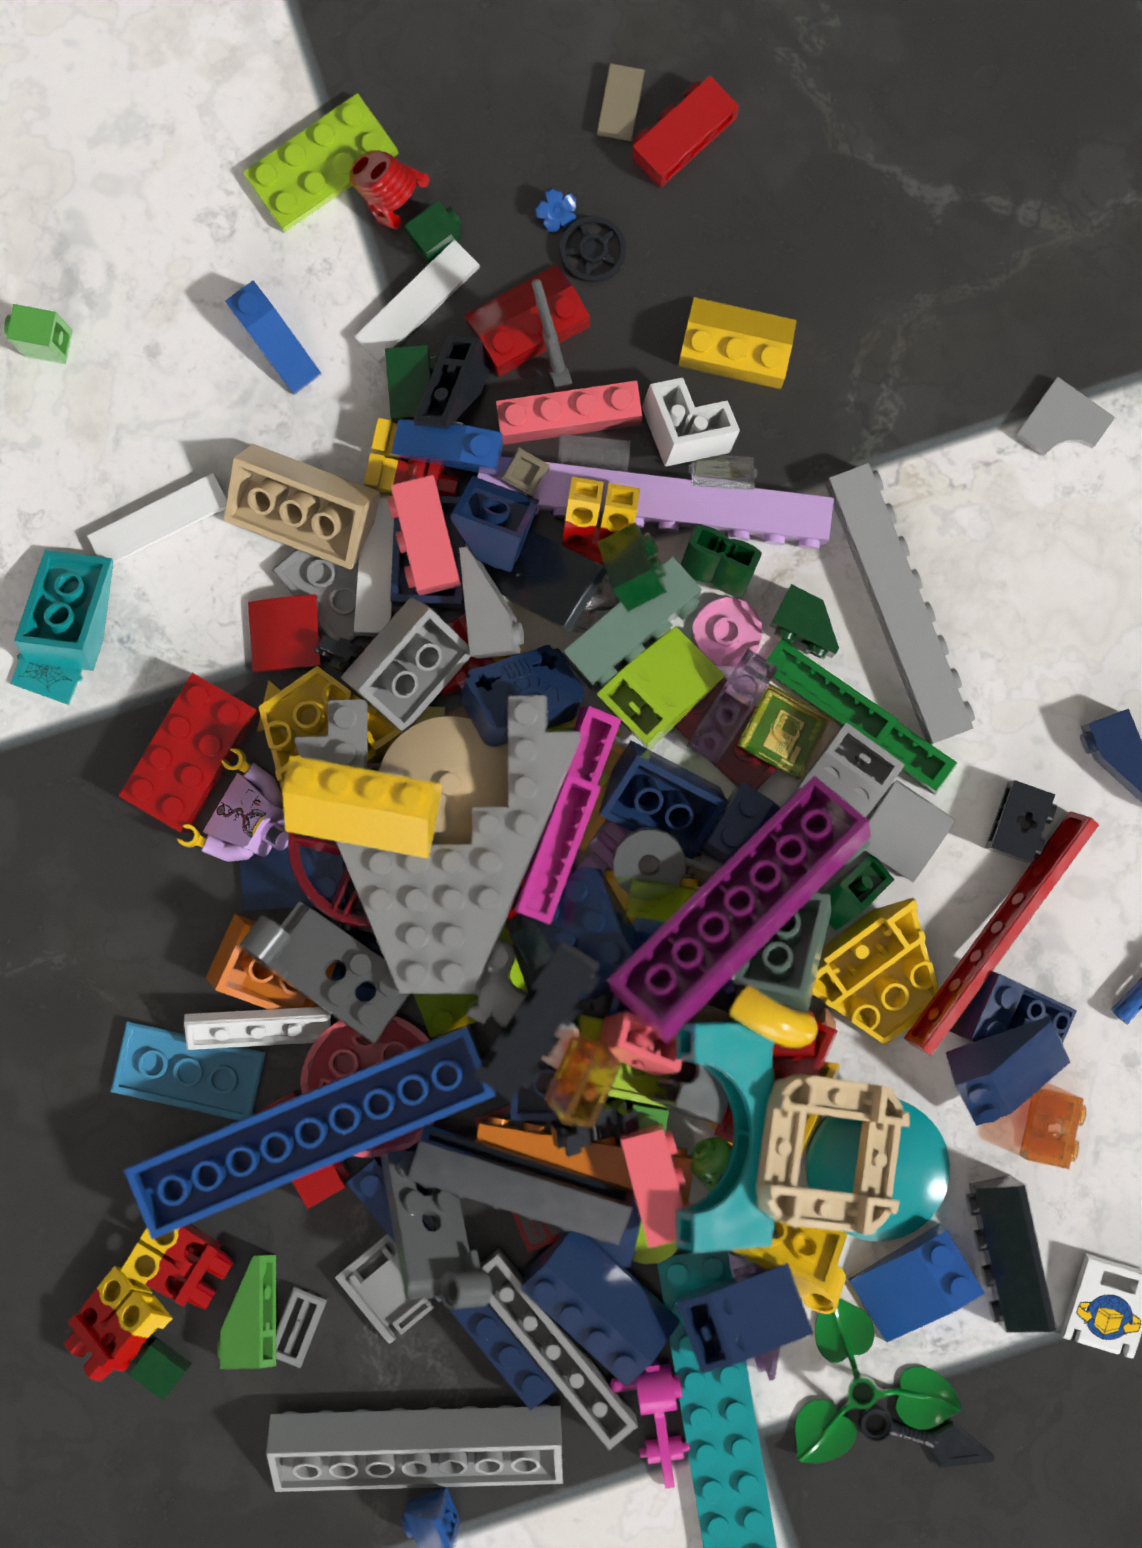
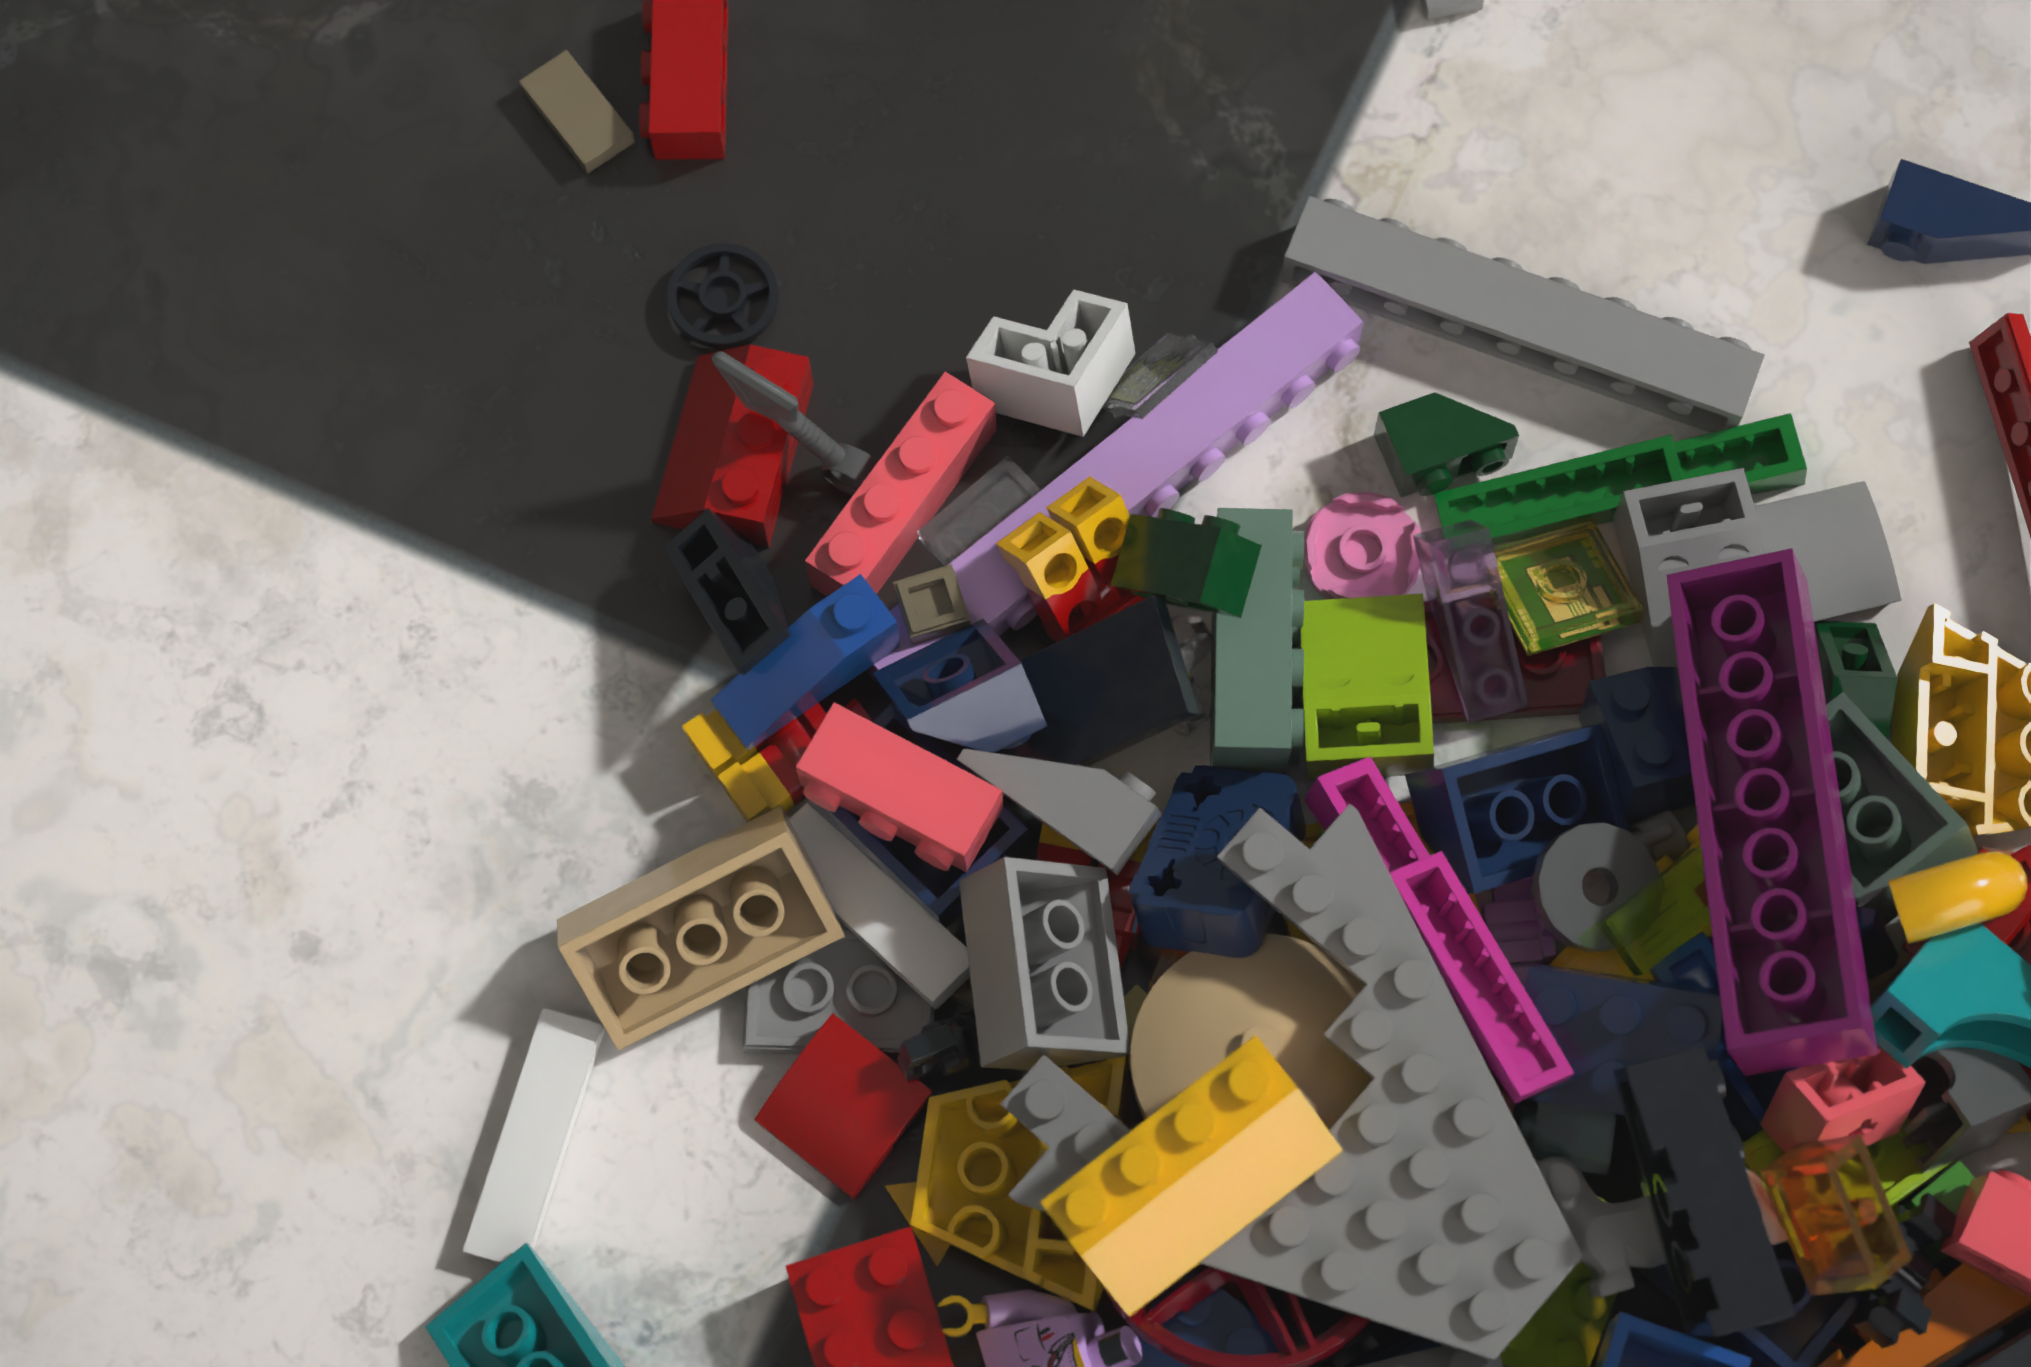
camera: 50 degrees left, 15 degrees down
bright green brick [4,304,73,364] -> none
blue slope [225,280,322,395] -> none
lime plate [243,93,399,233] -> none
red piece [349,150,430,229] -> none
white tile [354,240,480,364] -> none
dark green brick [385,345,437,424] -> none
dark green brick [405,200,462,264] -> none
blue plant [535,188,577,232] -> none
yellow slope [679,297,797,389] -> none
dark green brick [680,525,762,597] -> none
black brick [985,780,1057,863] -> none

